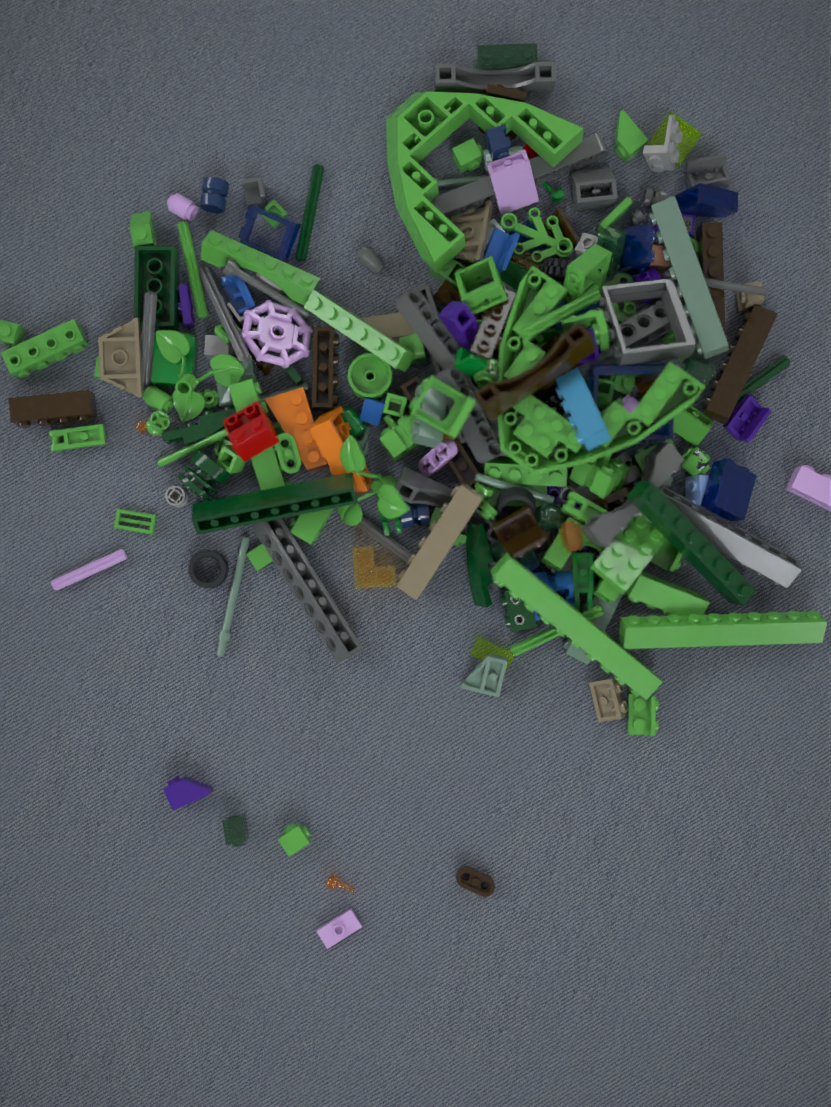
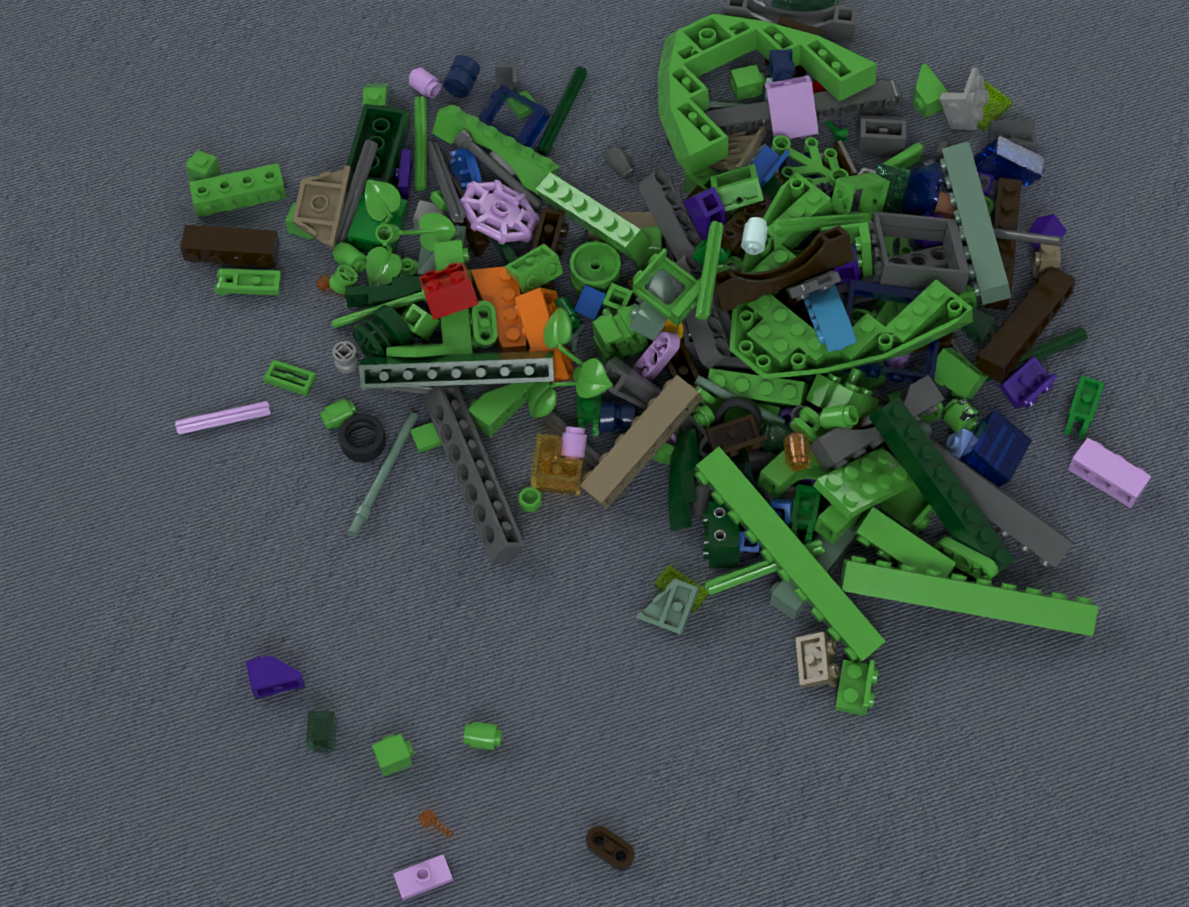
camera: 10 degrees right, 25 degrees down
none -> bright green brick [319,398,357,430]
none -> bright green tile [386,344,454,357]
none -> bright green brick [464,722,503,751]
none -> bright green bracket [505,244,563,294]
none -> bright green tile [519,487,542,512]
none -> lavender brick [561,426,587,462]
none -> bright green axle [696,221,724,321]
none -> light aqua brick [741,217,768,255]
none -> dark grey wing [785,270,841,301]
none -> bright green brick [820,404,859,432]
none -> bright green beam [934,537,998,580]
none -> dark purple brick [1028,214,1067,252]
none -> green hinge [1063,375,1105,441]

